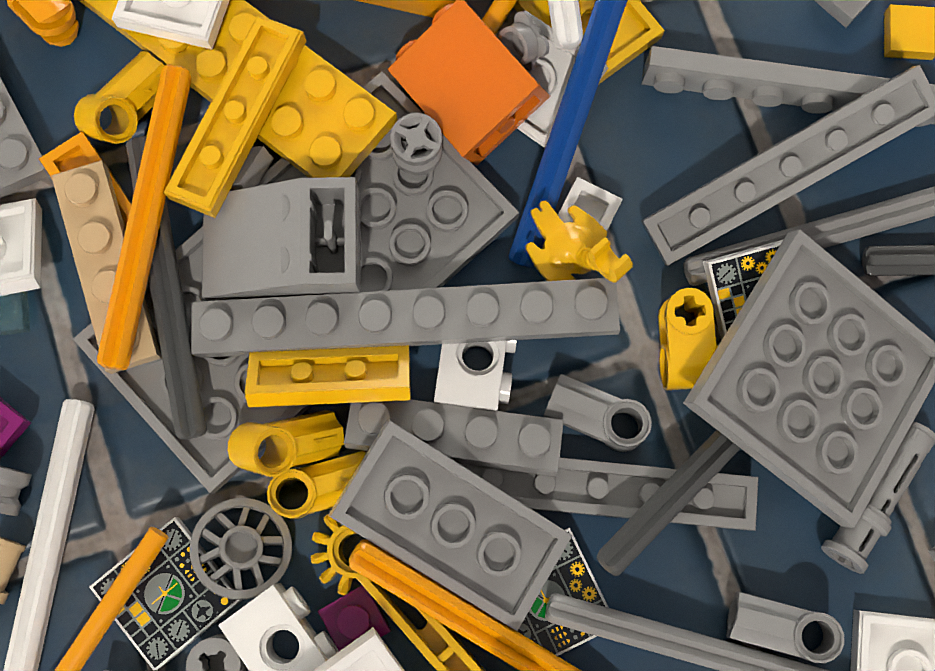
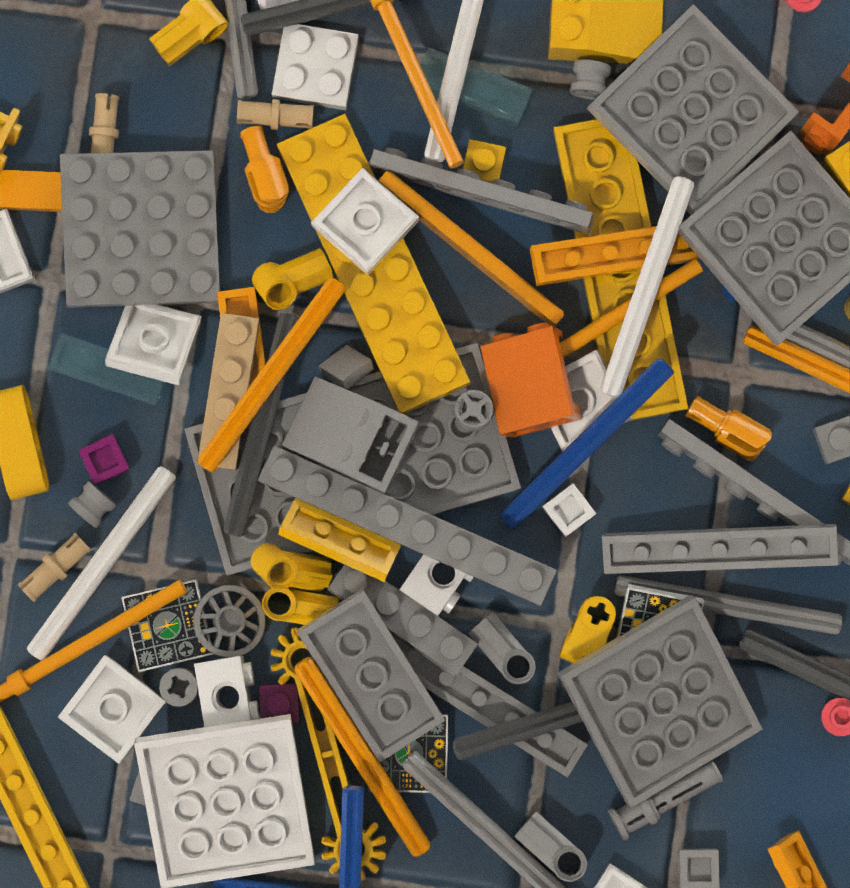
camera: 35 degrees right, 5 degrees up
yellow tile [163,14,307,218] -> none
light grey plate [498,11,549,72] -> none
yellow piece [525,201,633,283] -> none
none -> light orange arm [685,395,772,461]

